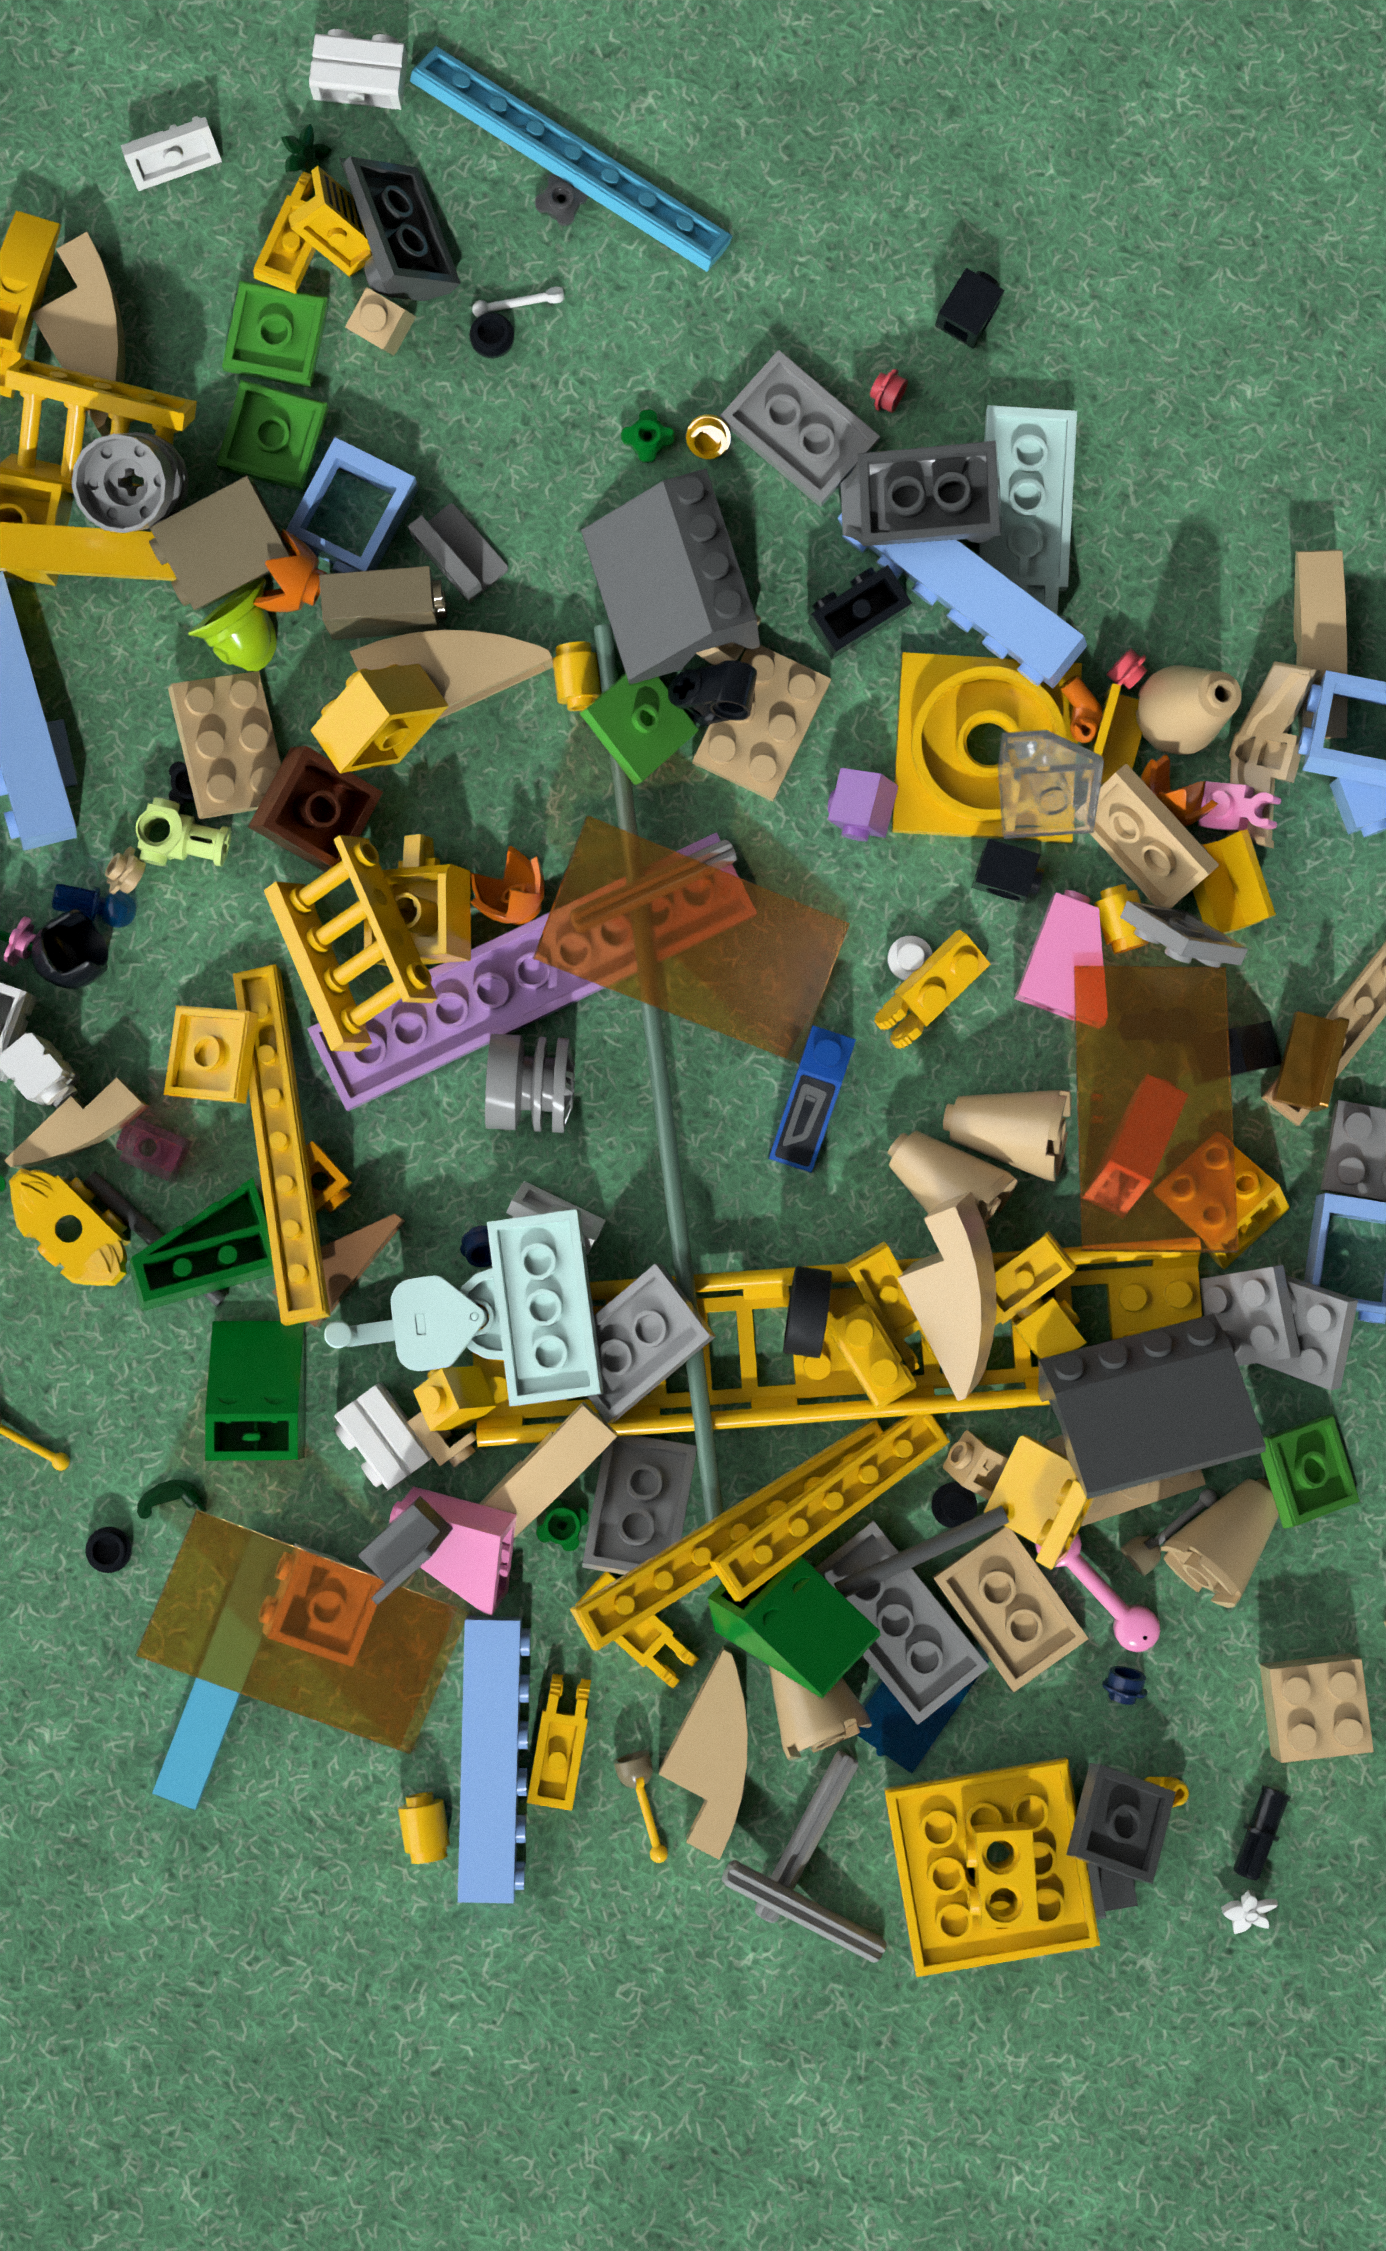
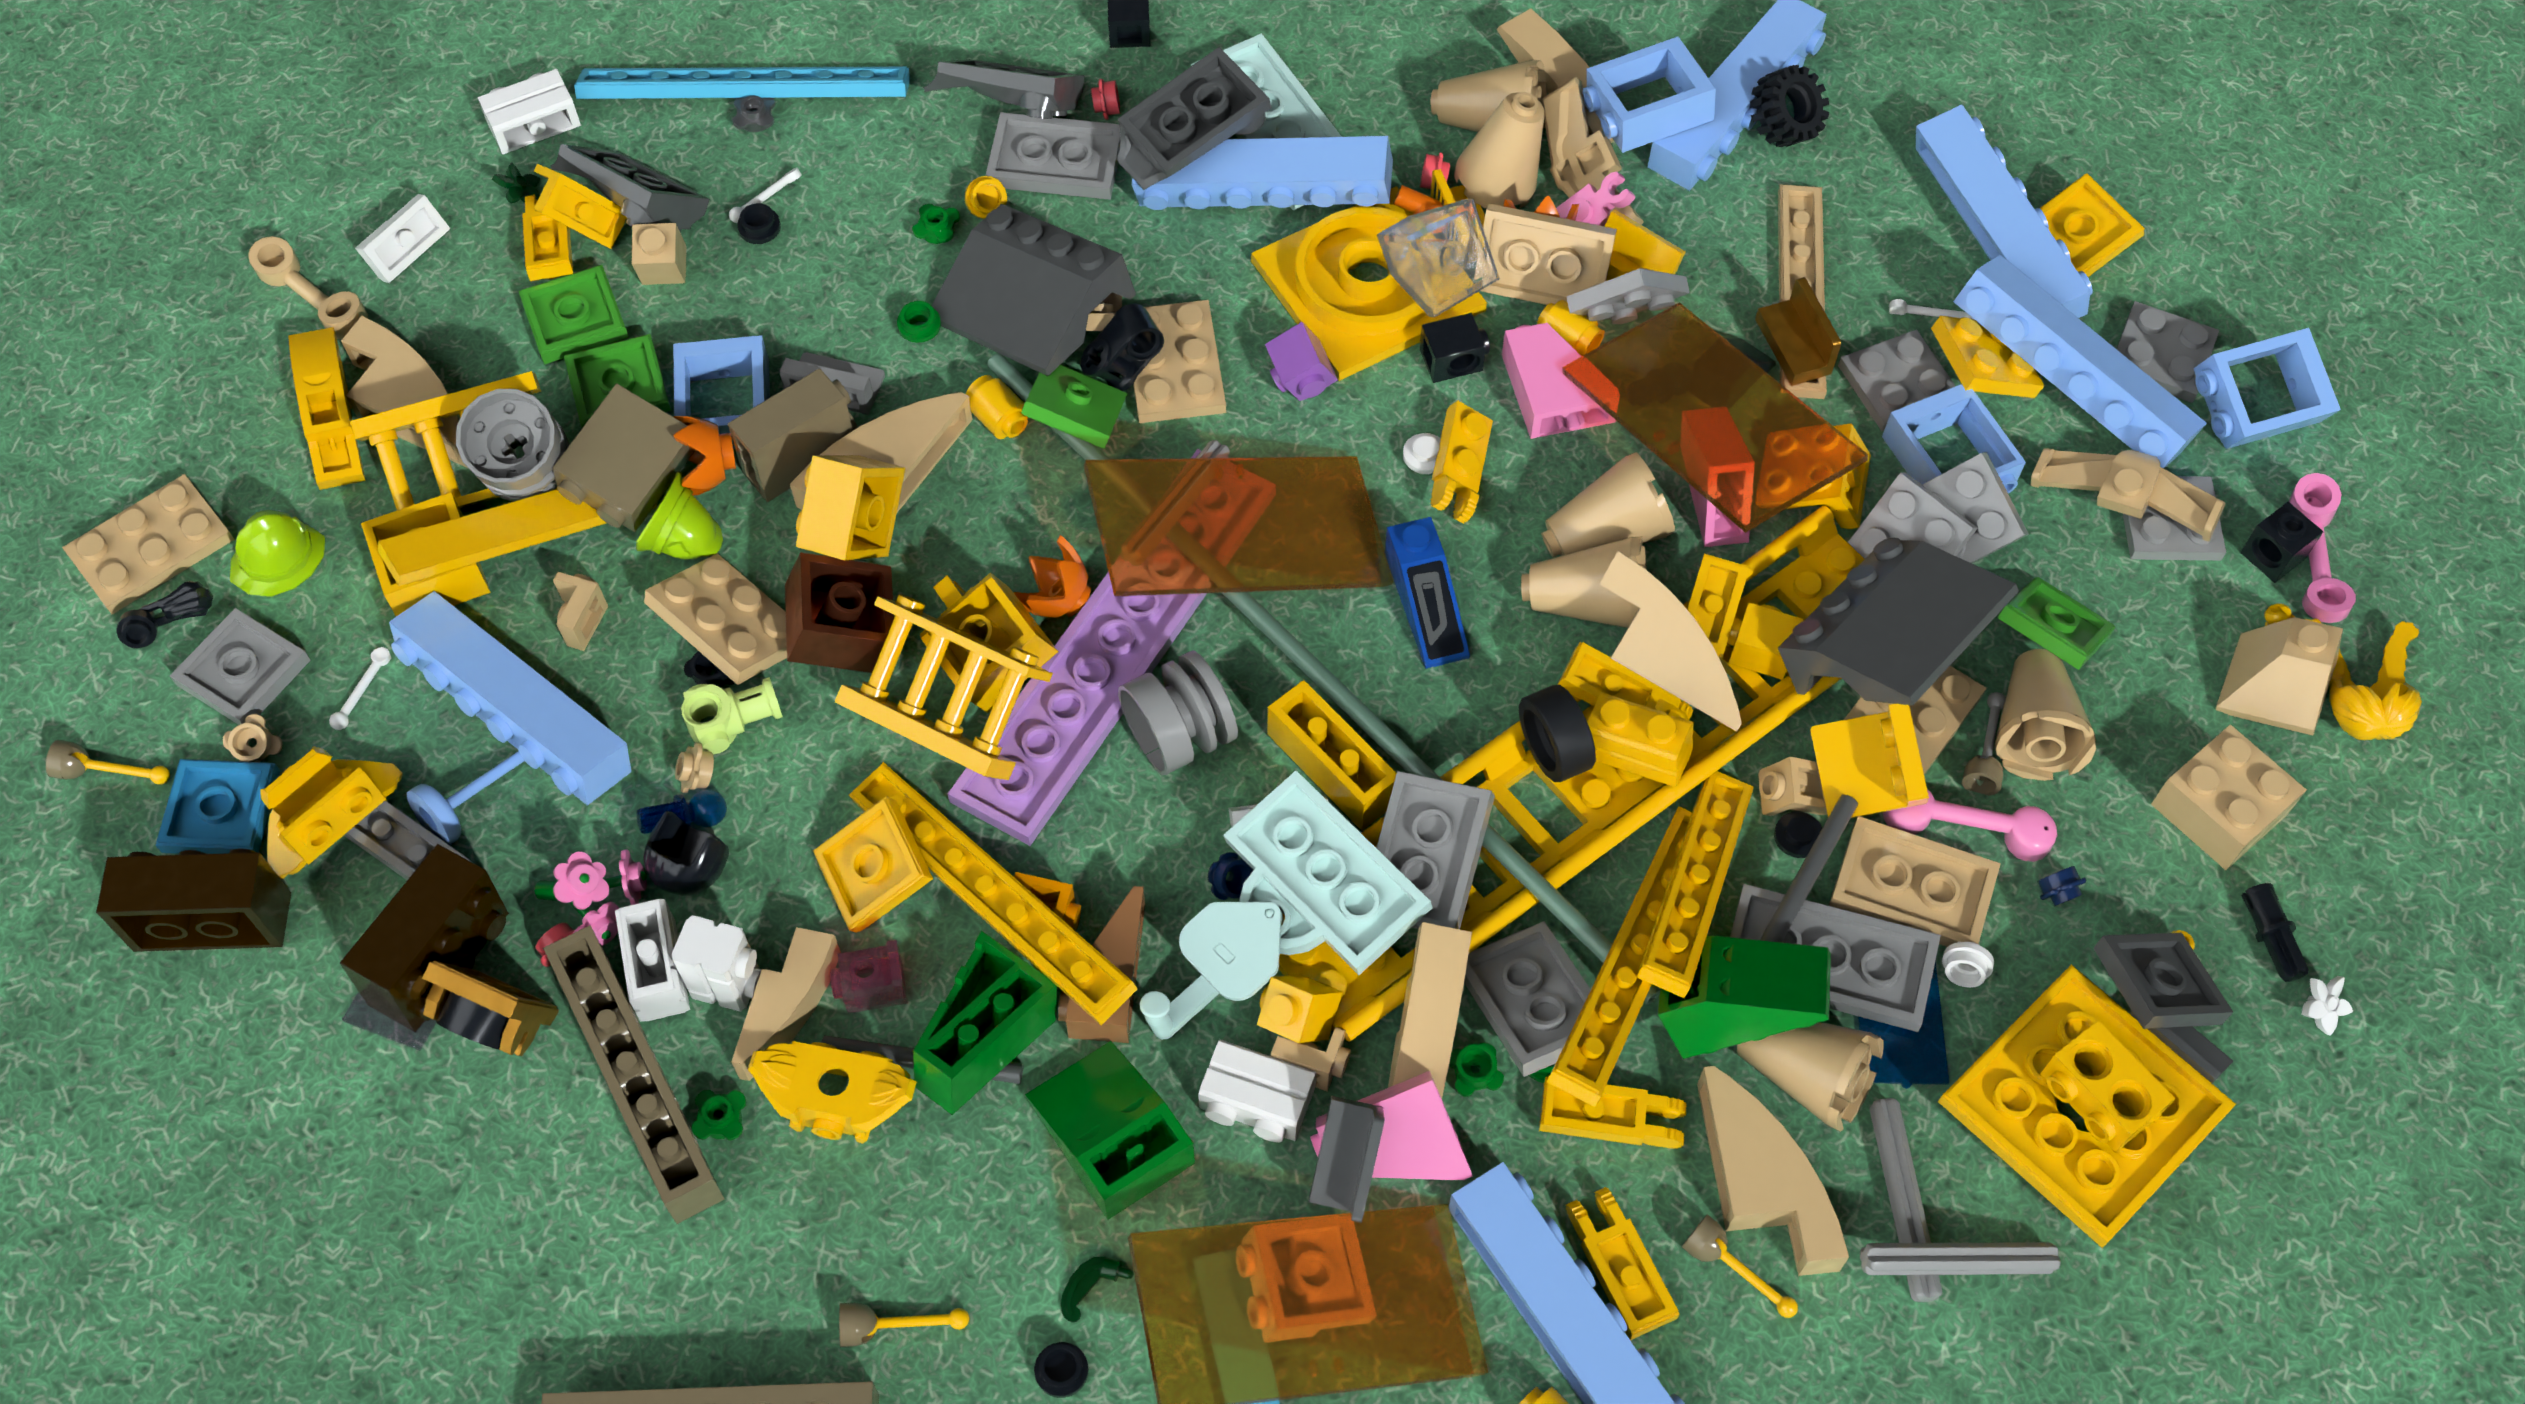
camera: 30 degrees left, 25 degrees down
black brick [807,565,912,660] -> none
none -> tan piece [248,236,368,340]
none -> tan bracket [553,572,608,651]
none -> green plate [897,301,941,343]
none -> dark grey slope [923,59,1084,119]
none -> yellow brick [1267,680,1397,831]
none -> tan cone [1431,60,1547,132]
none -> white plate [1942,942,1994,988]

